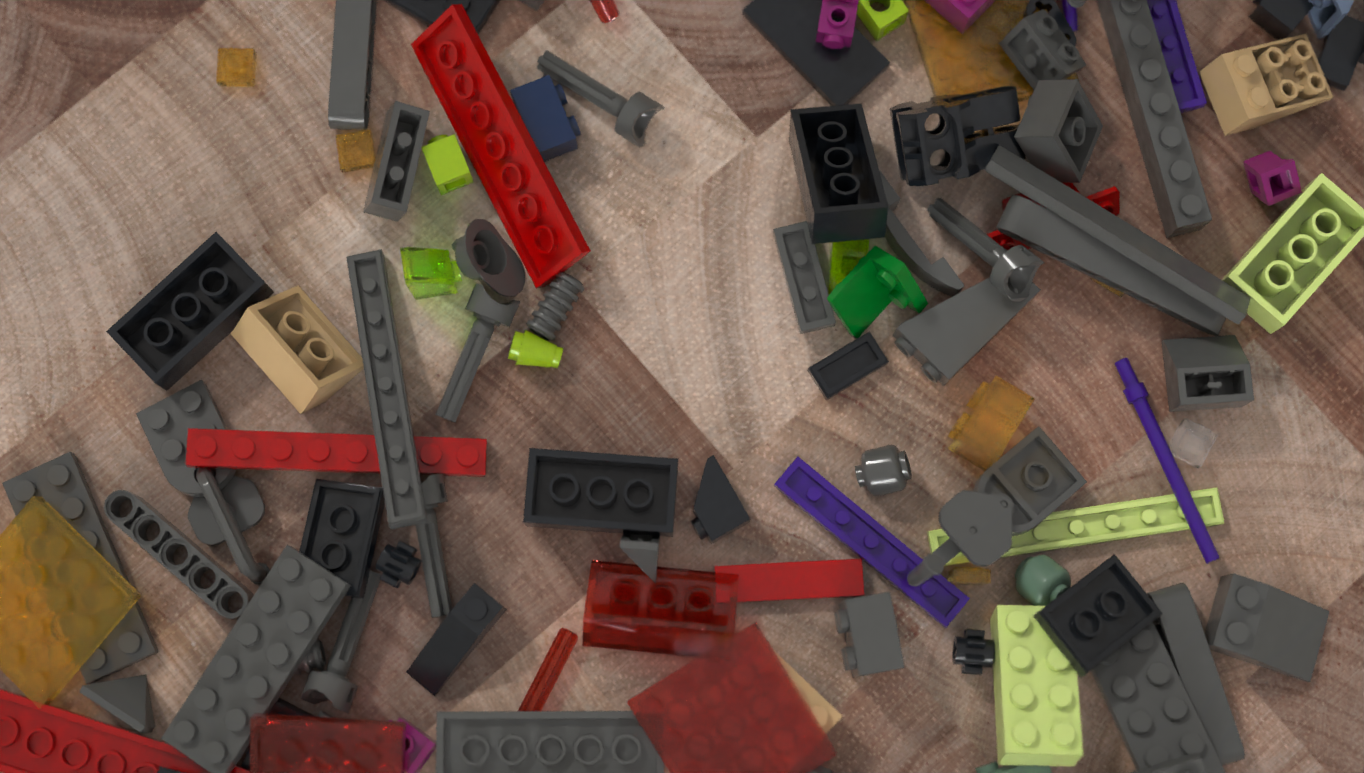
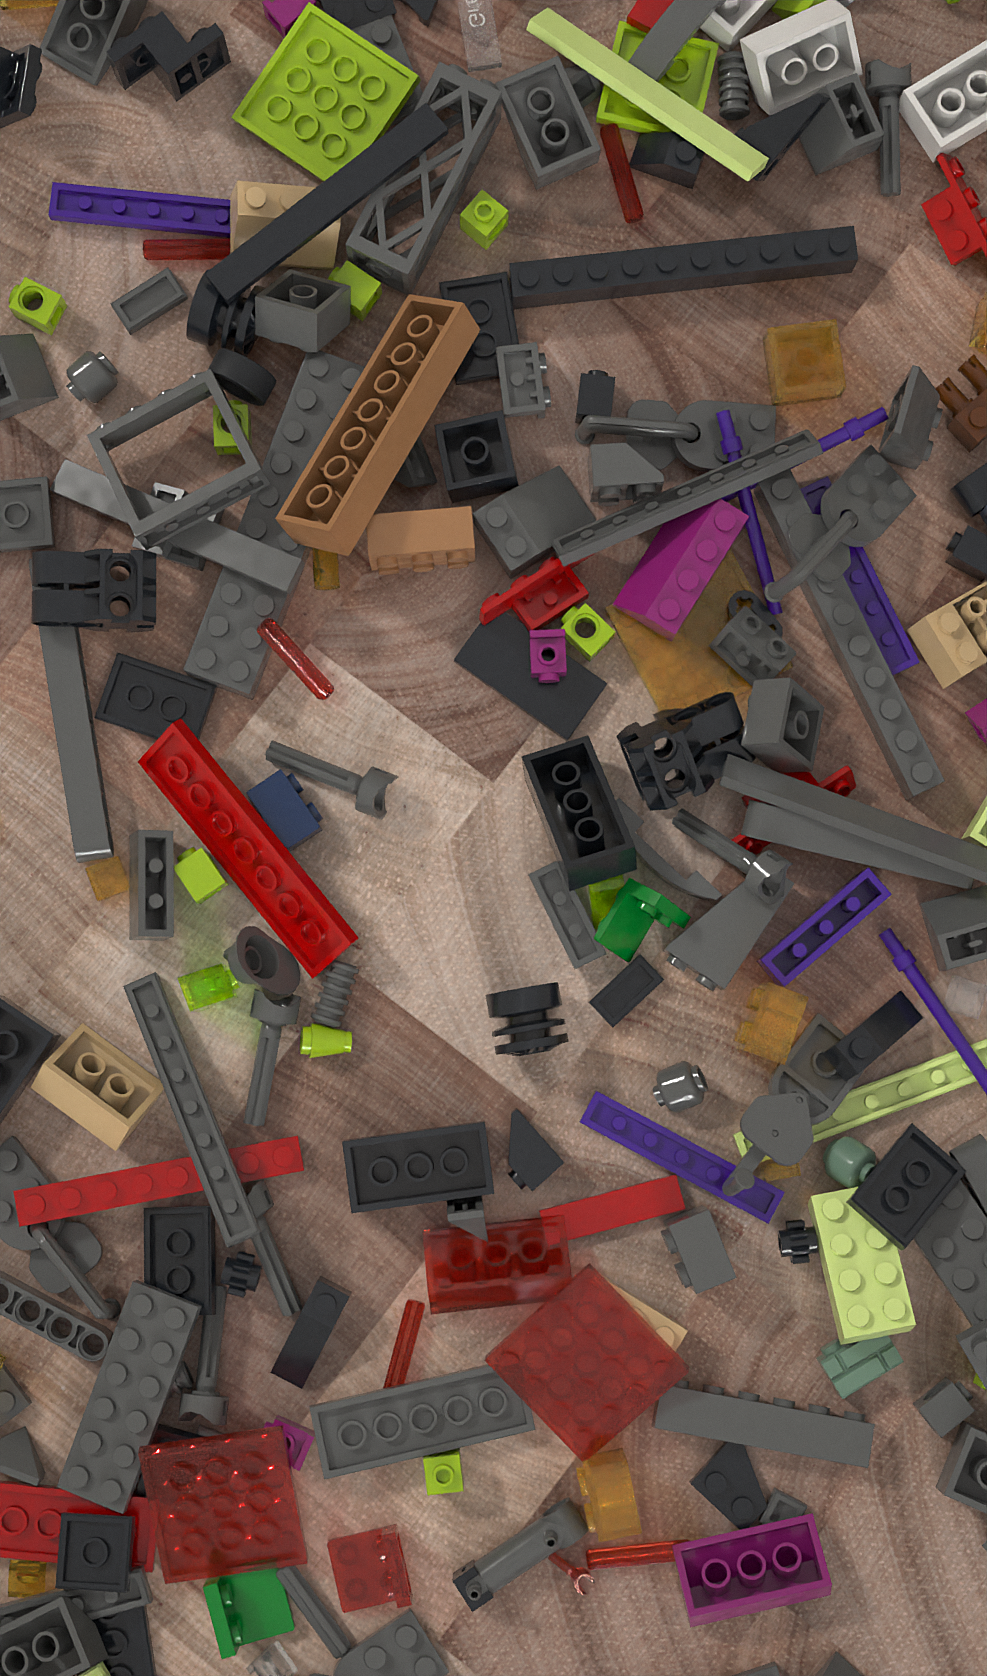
camera: 15 degrees left, 5 degrees up
none -> black wheel [485,982,569,1057]
none -> dark purple brick [756,867,892,988]
none -> black slope [823,991,923,1082]

